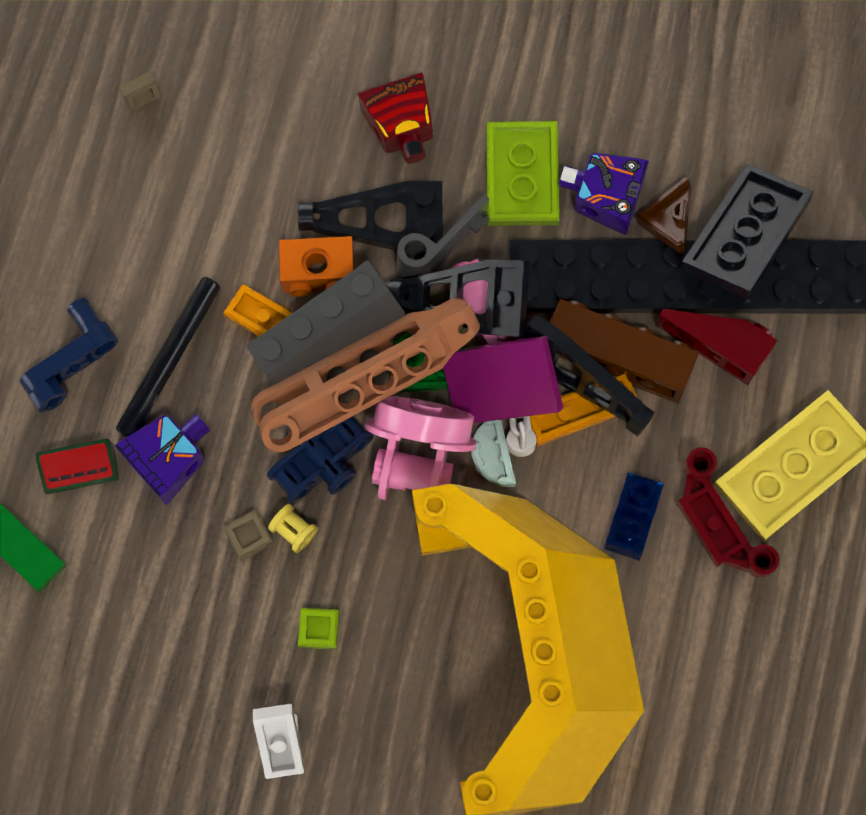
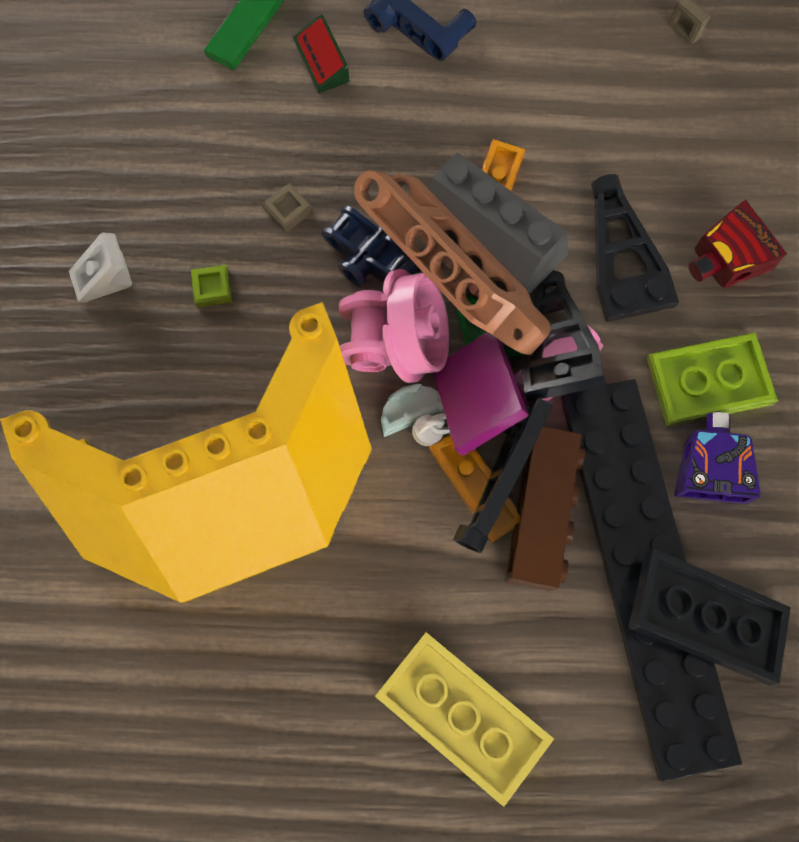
camera: 75 degrees right, 0 degrees up
dark purple torso [115,414,210,505] -> none
black axle [116,277,220,437] -> none
light yellow bush [268,503,318,554] -> none
orange brick [279,236,355,297] -> none
dark grey door [396,195,490,279] -> none
clear blue slope [604,472,664,561] -> none
reddish brown tile [636,177,691,254] -> none
dark red slope [656,309,778,386] -> none
dark red plate [676,447,780,577] -> none

